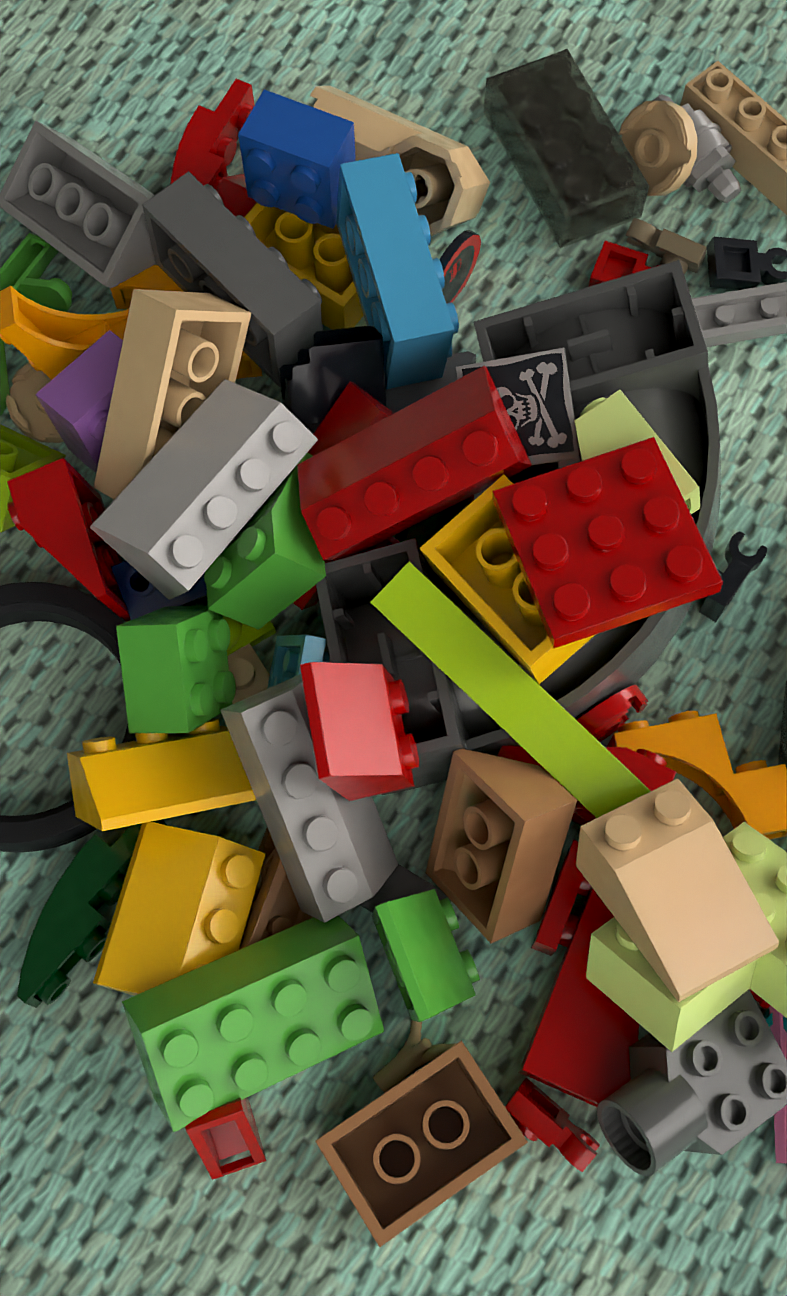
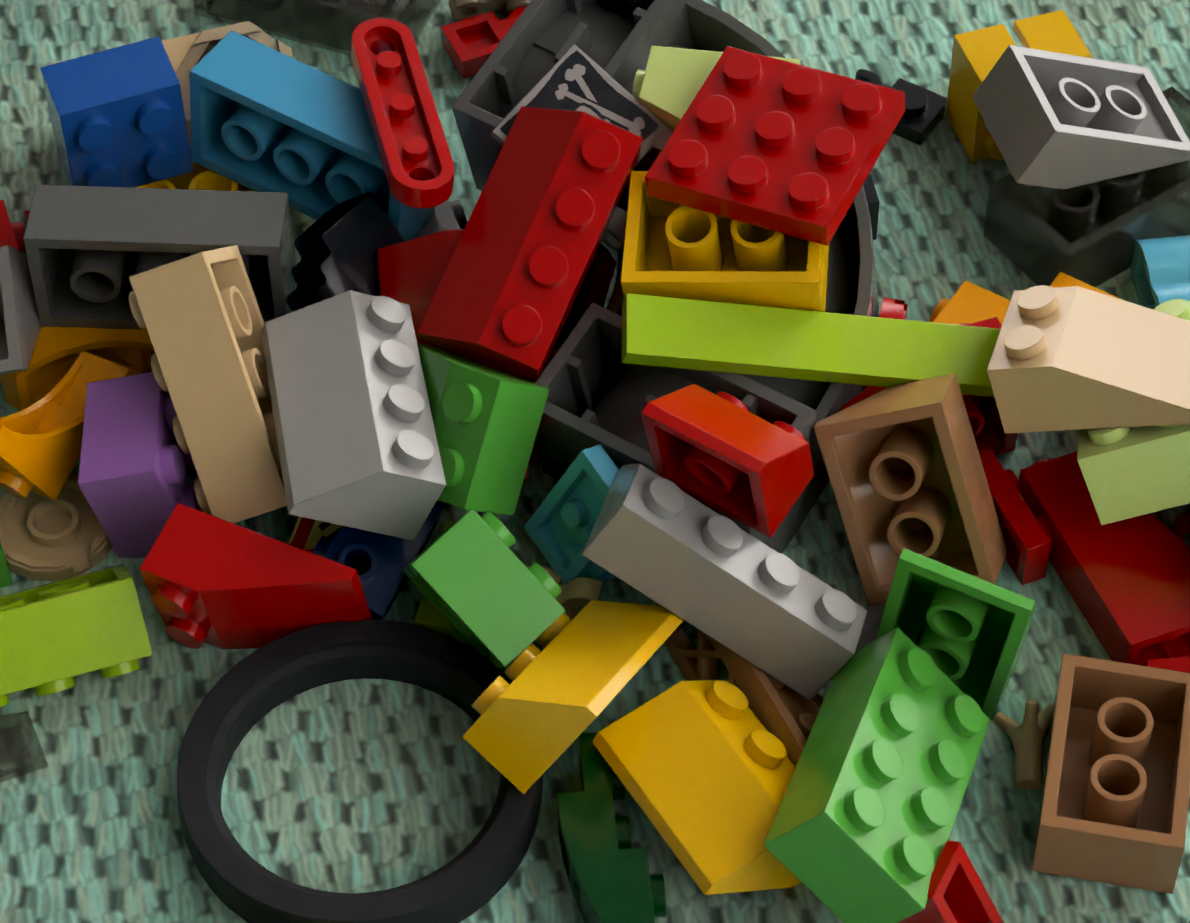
camera: 45 degrees left, 20 degrees down
none -> red plate [351,18,455,208]

